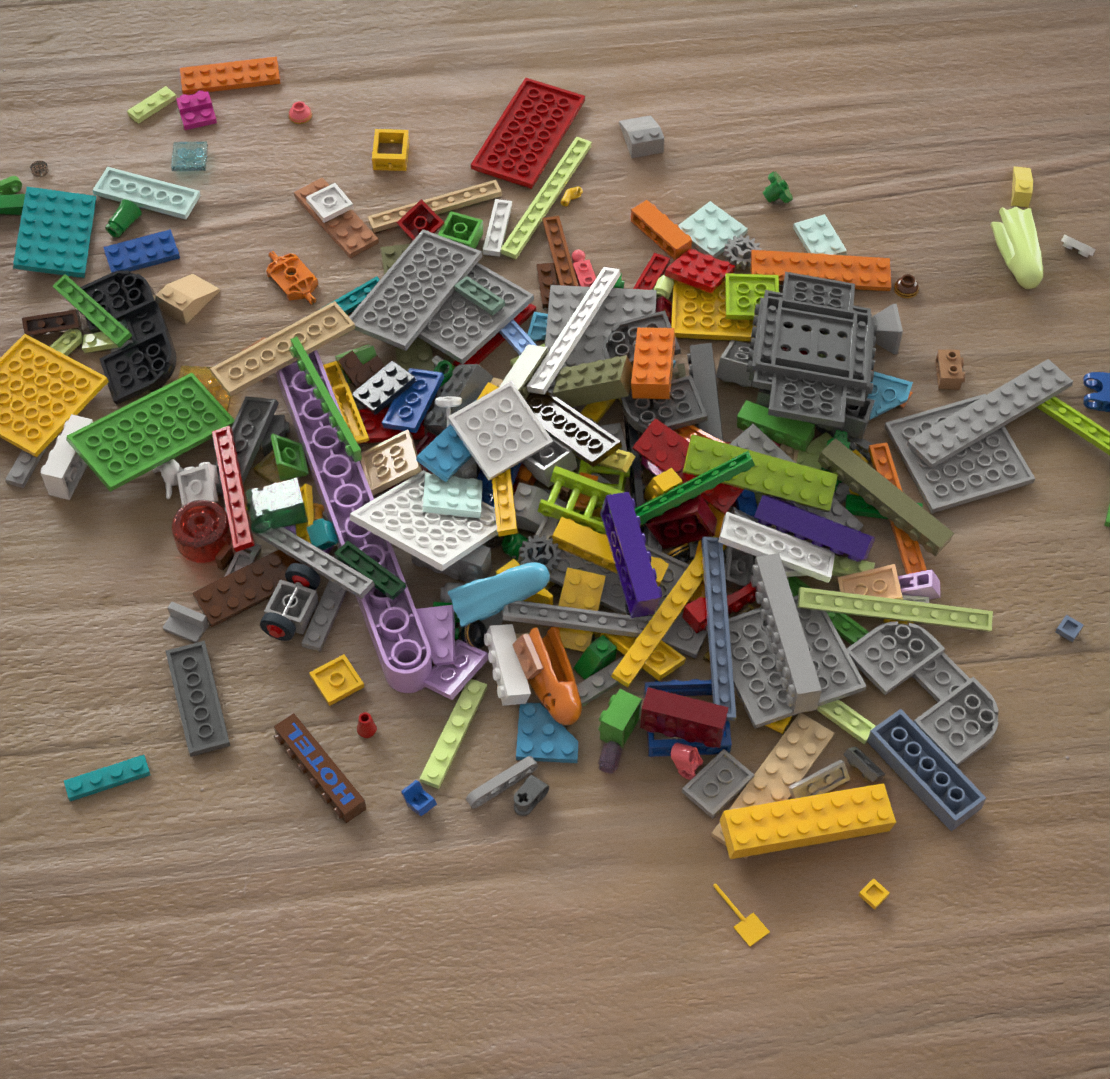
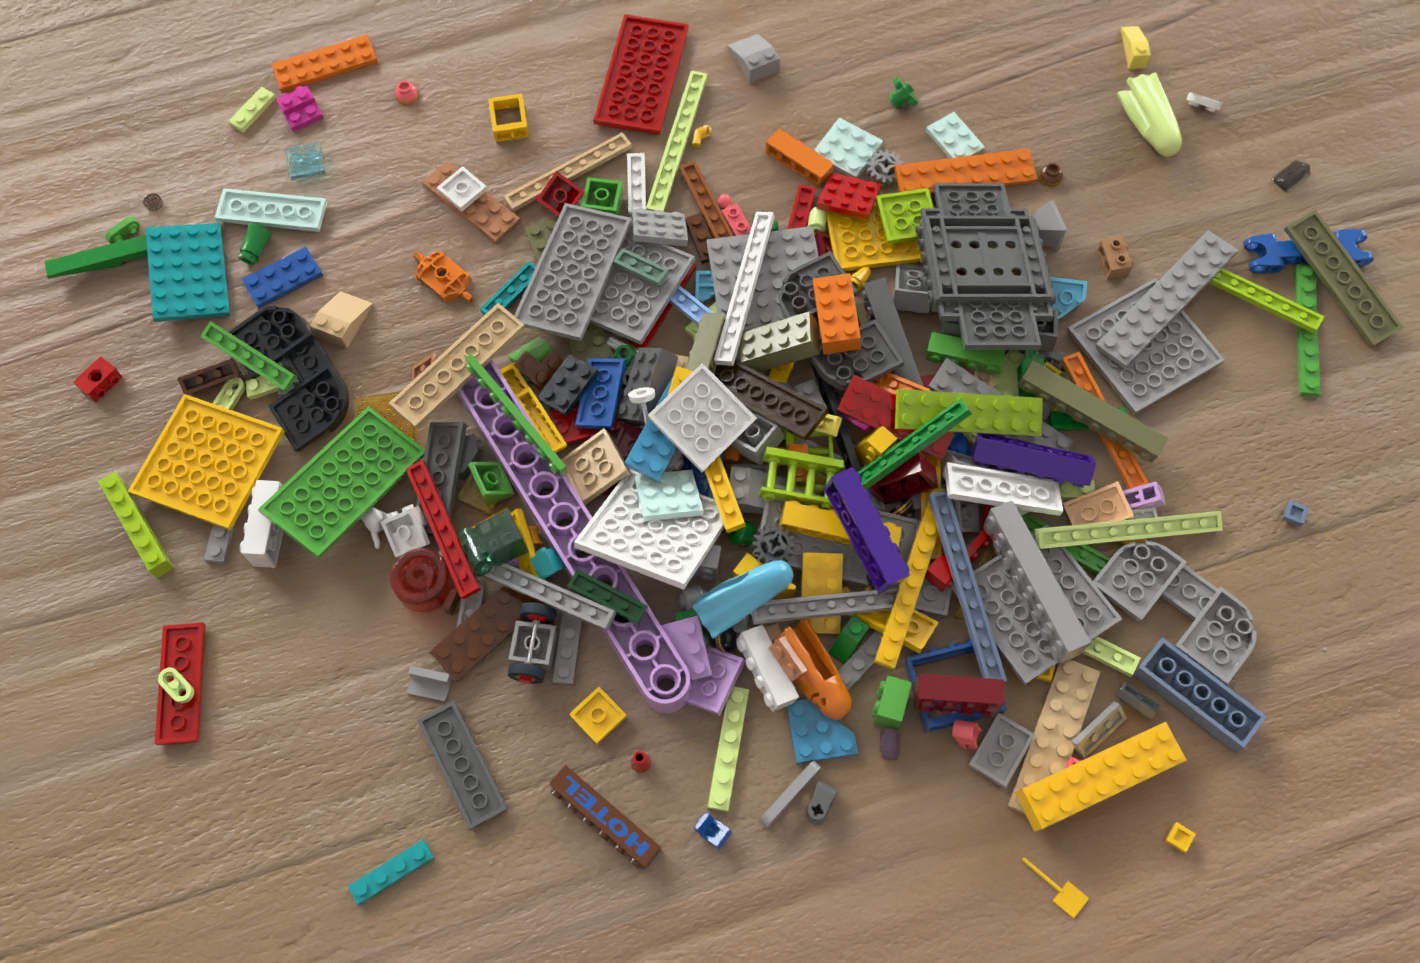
camera: 10 degrees left, 10 degrees up
none -> light grey plate [631,208,688,247]
none -> yellow cone [851,267,871,292]

